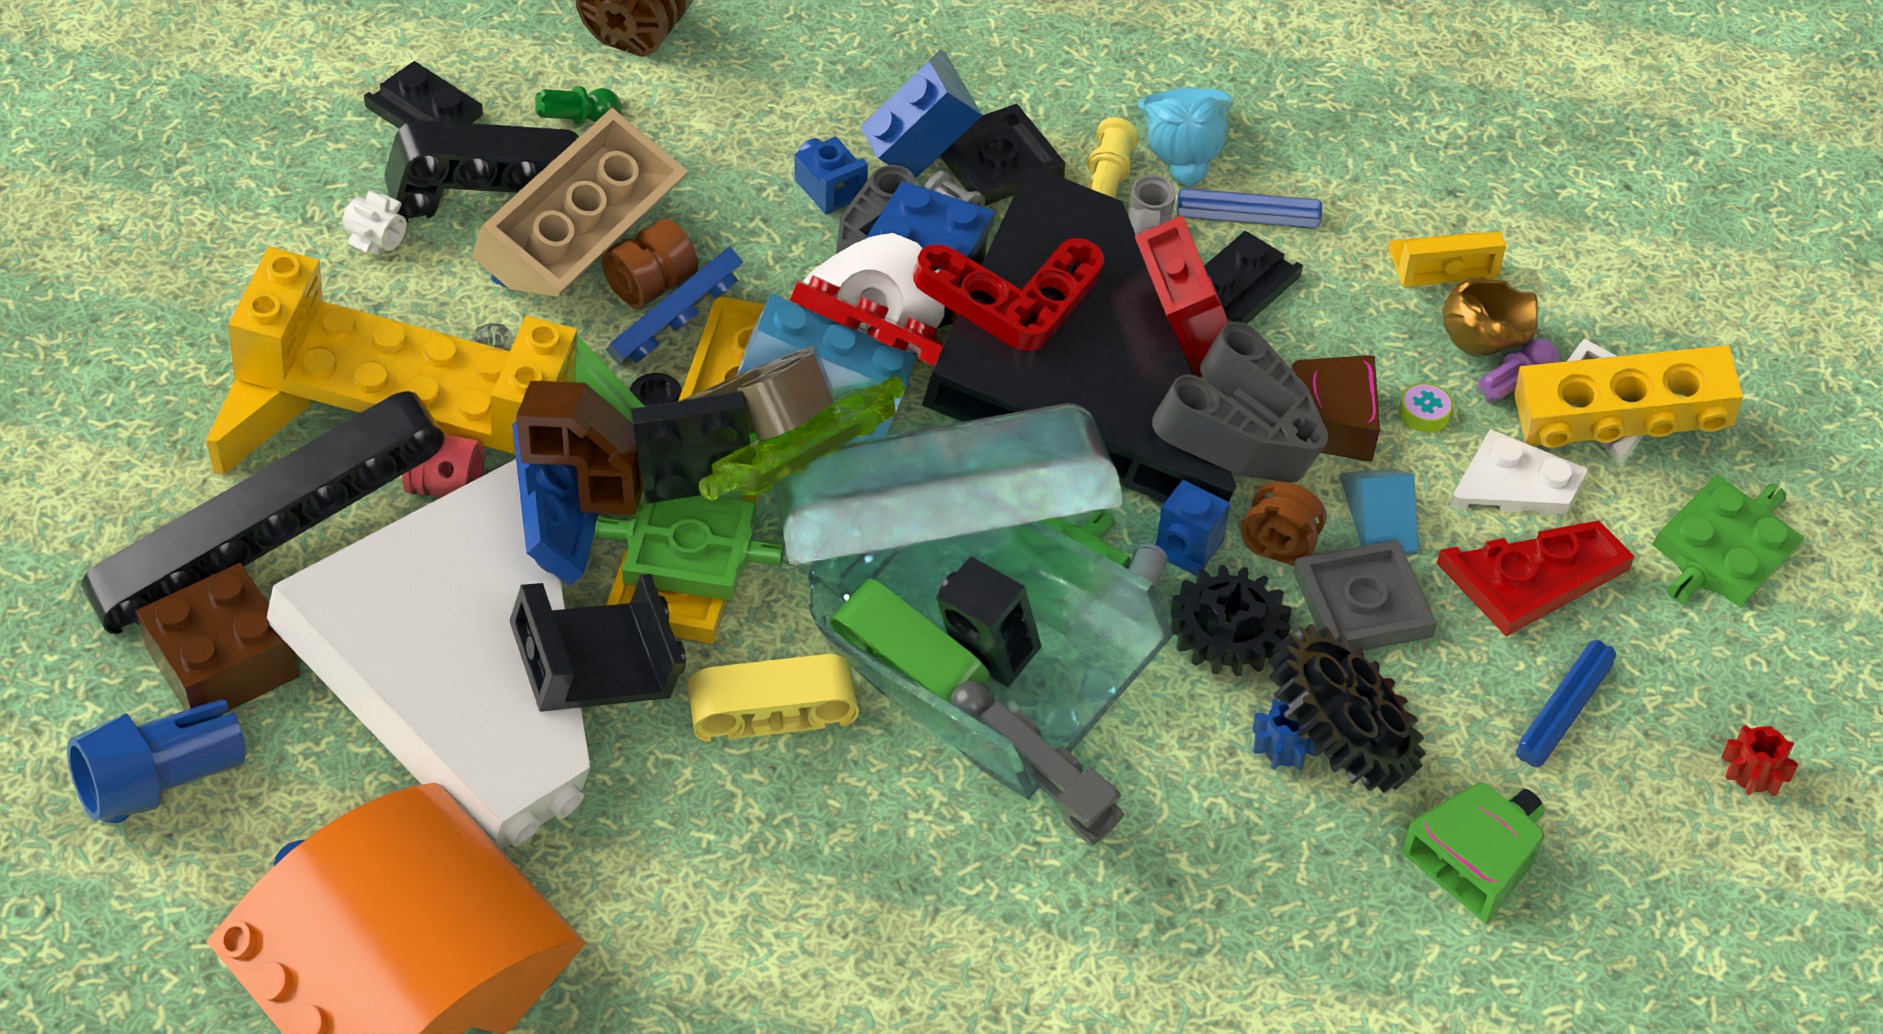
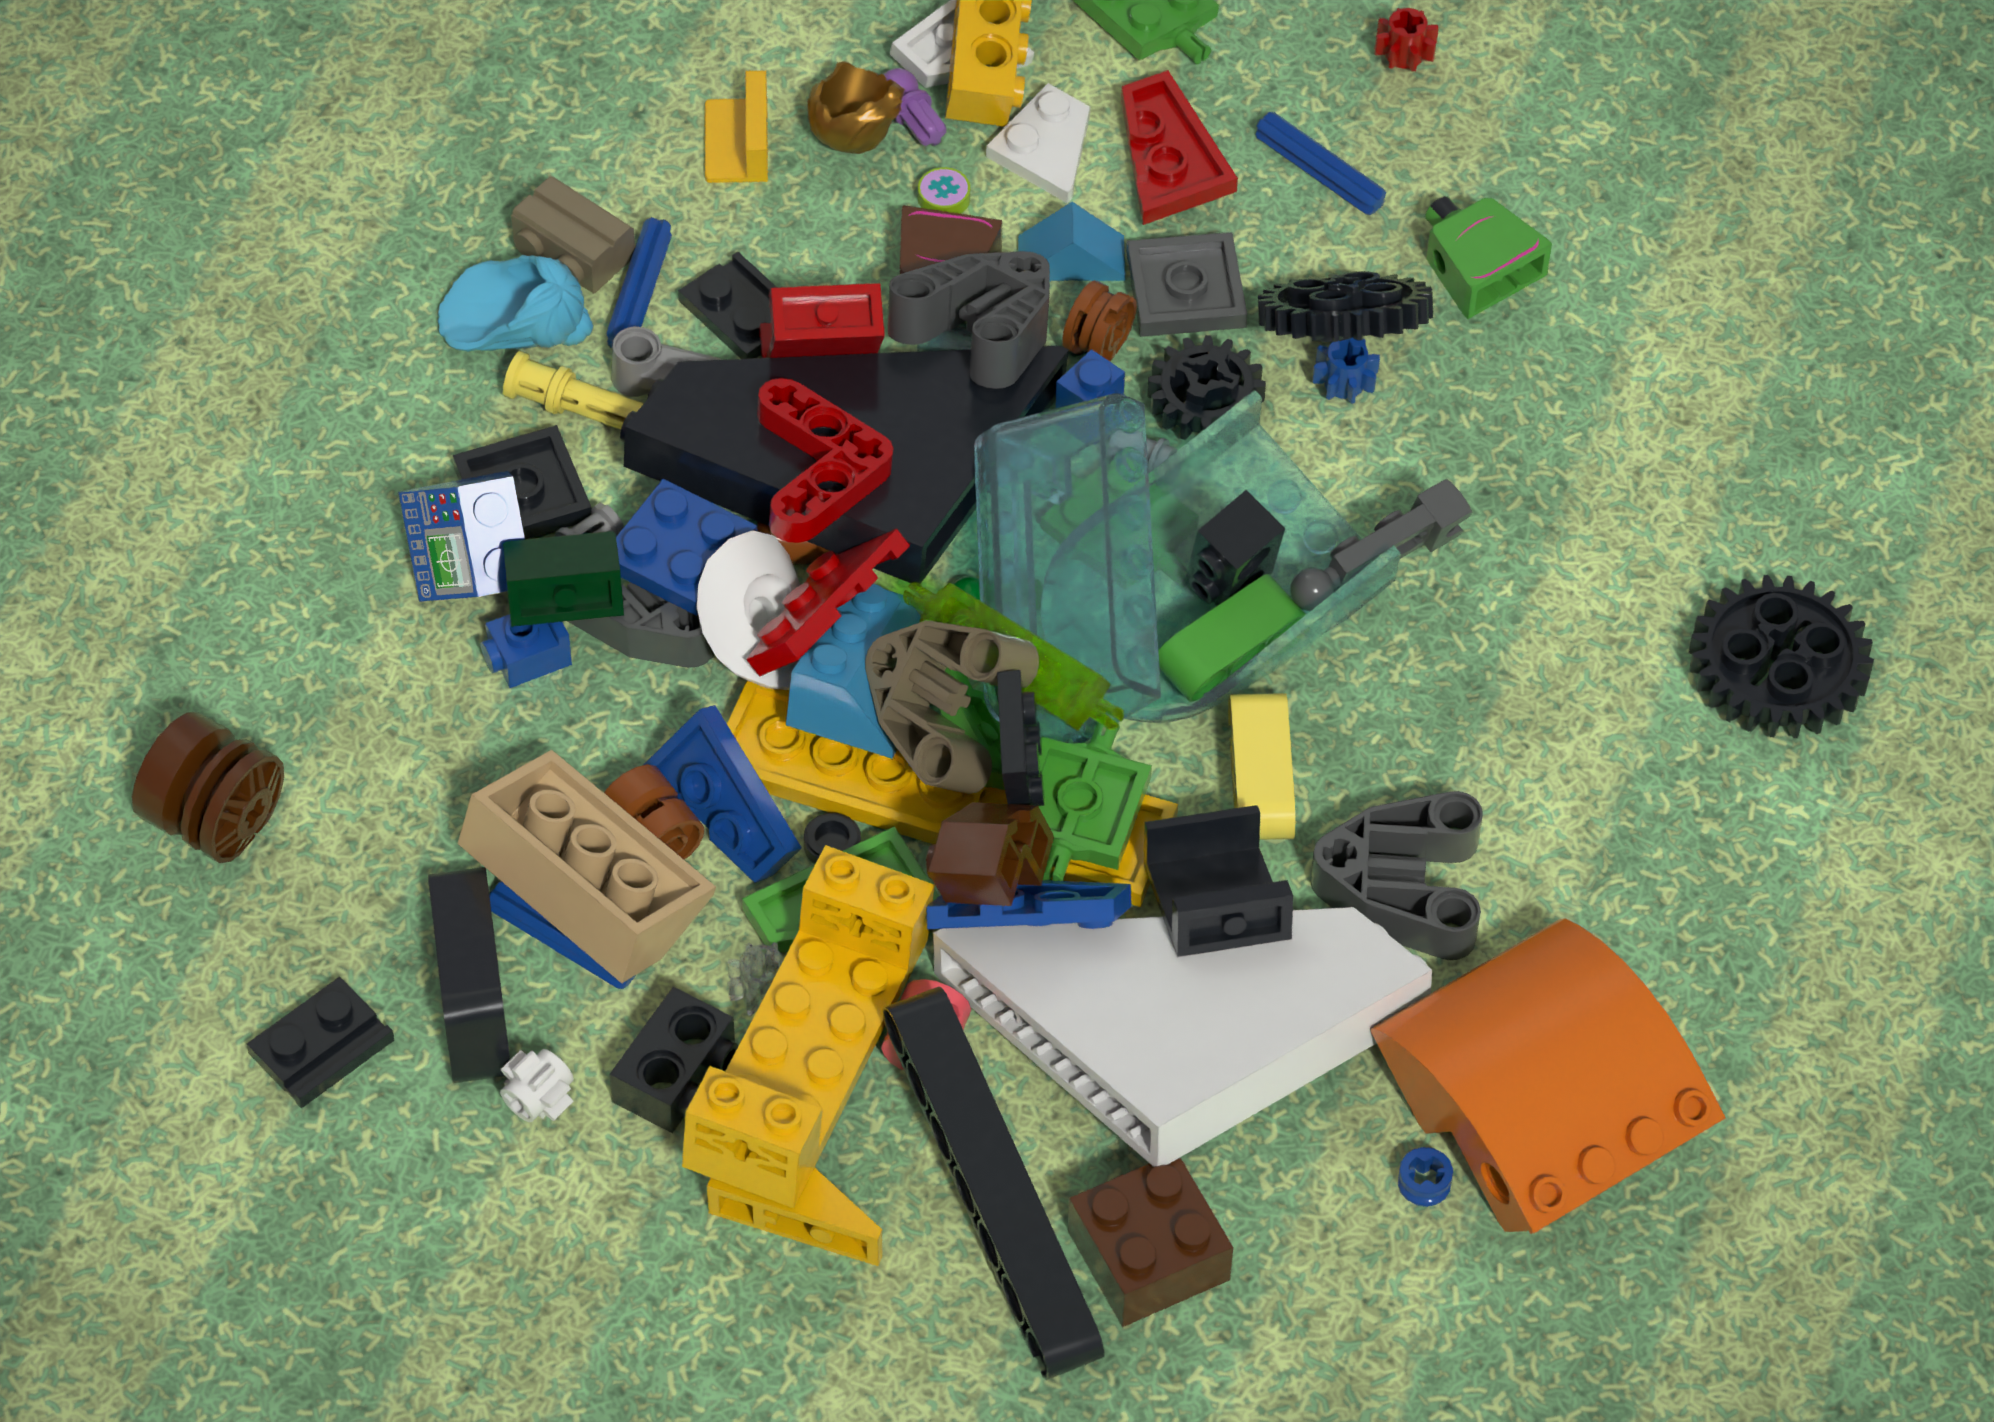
camera: 80 degrees left, 5 degrees up
blue piece [67,699,246,823] -> none
green axle [535,86,621,125] -> none
none -> dark green panel [503,531,624,627]
none -> dark tan brick [511,176,635,294]
none -> black brick [609,986,738,1134]
none -> dark grey connector [1310,791,1483,961]

